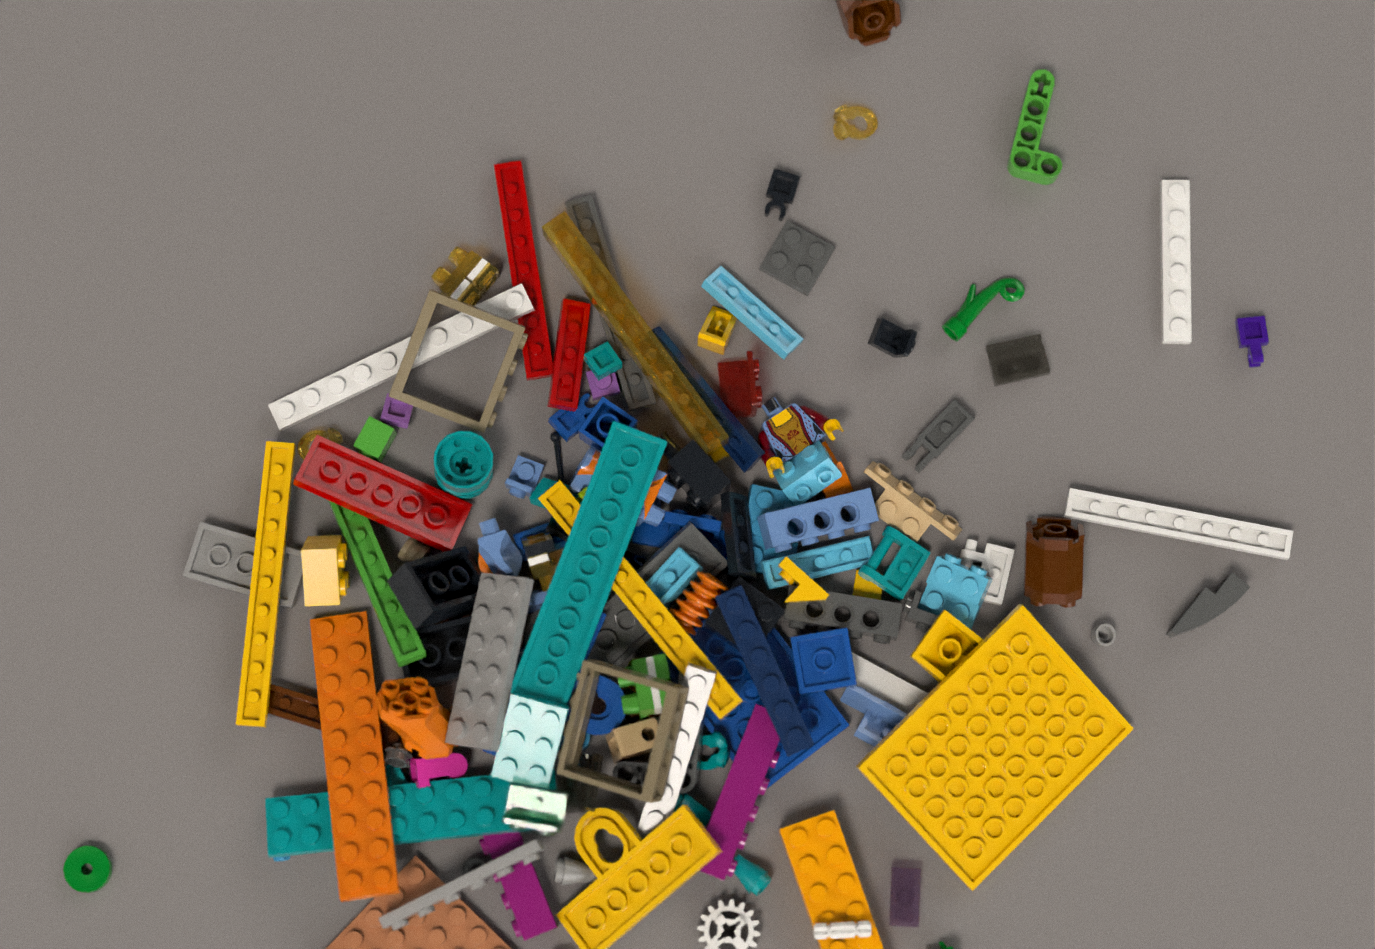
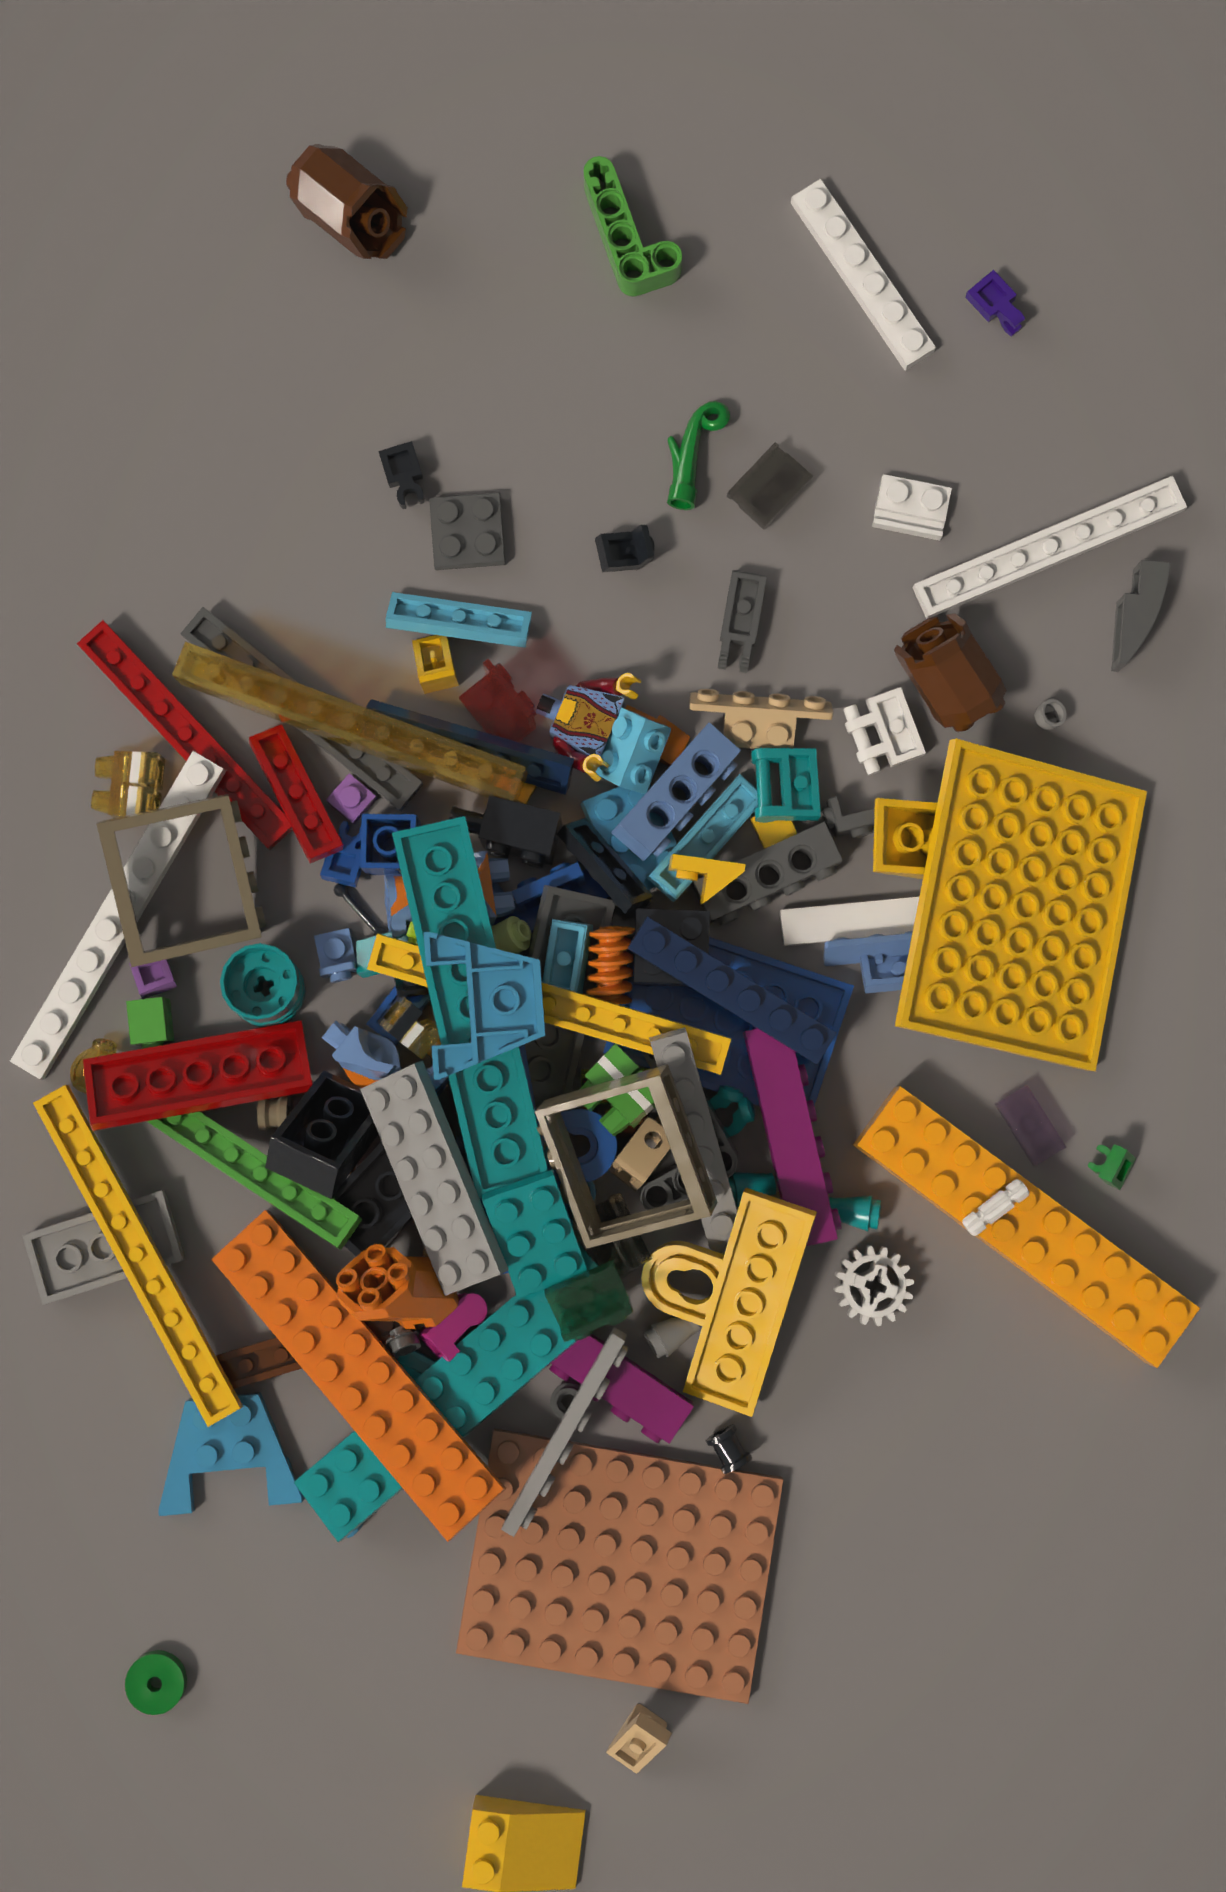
camera: 30 degrees left, 5 degrees up
yellow brick [301,535,350,606] -> none
teal plate [584,341,622,381] -> none
blue plate [790,628,857,695] -> none
clear yellow piece [833,105,878,140] -> none
medium azure plate [917,553,993,630] -> none
none -> dark azure wing [158,1392,304,1516]
none -> dark azure wing [424,932,545,1080]
none -> yellowish green brick [491,916,531,954]
none -> white plate [871,474,952,541]

